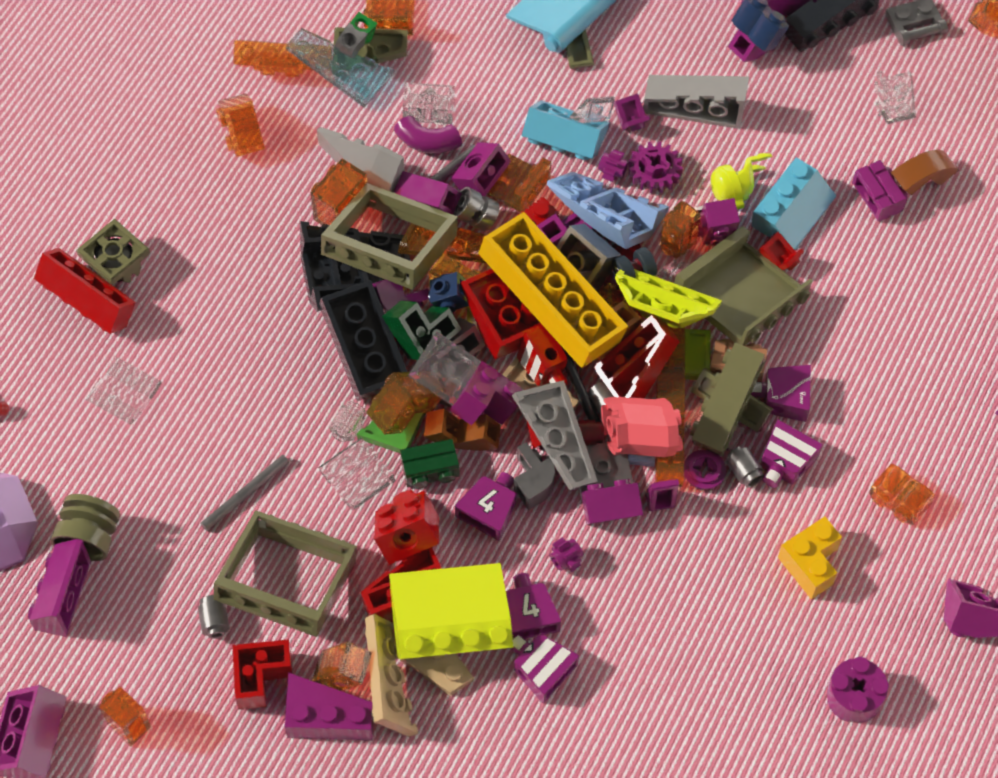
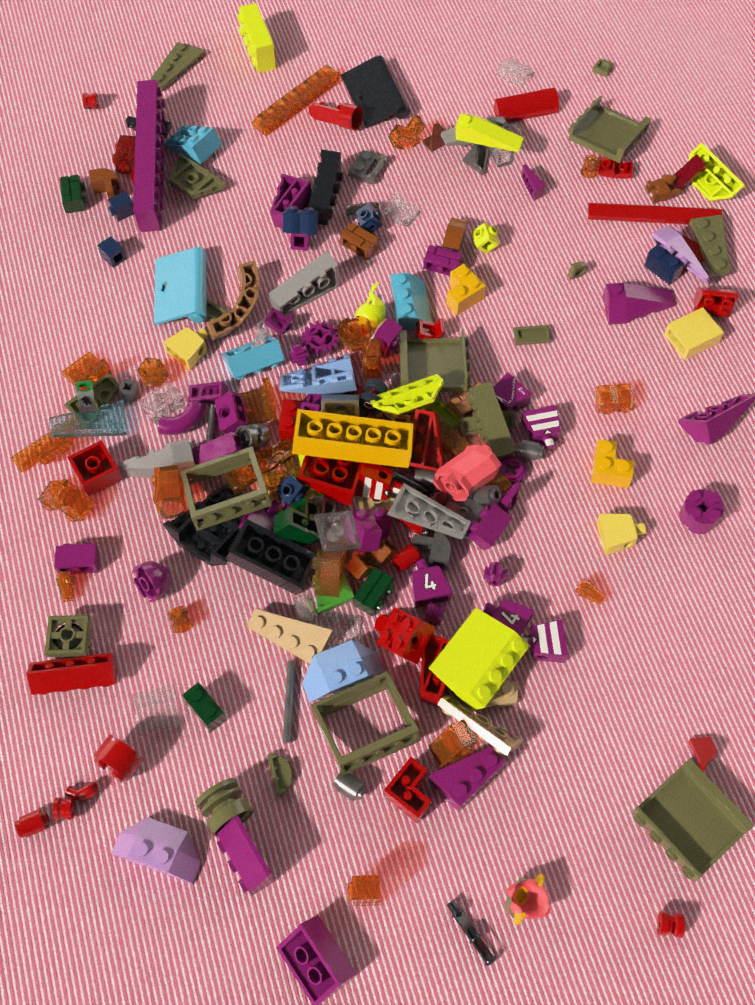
camera: 45 degrees left, 0 degrees up
none -> magenta brick [54,542,99,575]
none -> clear orange cone [55,571,76,602]
none -> red brick [67,440,122,496]
none -> red brick [93,734,144,783]
none -> flat silver wheel [119,379,139,402]
none -> magenta cylinder [132,561,170,602]
none -> clear orange brick [137,357,169,387]
none -> light yellow torso [164,328,209,371]
none -> clear orange wheel [168,606,193,633]
none -> dark green brick [182,682,227,733]
none -> magenta slope [188,381,228,403]
none -> medium nougat brick [207,261,260,341]
none -> tan wing [246,609,334,664]
none -> olive tile [267,754,293,797]
none -> light blue wedge [302,640,386,703]
none -> clear orange cylinder [337,316,373,352]
none -> dark orange brick [340,222,379,260]
none -> clear smoke axle [346,202,379,216]
none -> dark blue brick [356,203,383,233]
none -> red brick [392,544,422,572]
none -> magenta wheel [424,602,445,625]
none -> yellow brick [446,264,486,315]
none -> neon yellow brick [472,222,500,254]
none -> flat silver brick [473,485,501,504]
none -> olive tile [513,325,551,346]
none -> clear orange cone [575,578,606,605]
none -> light yellow torso [596,514,646,555]

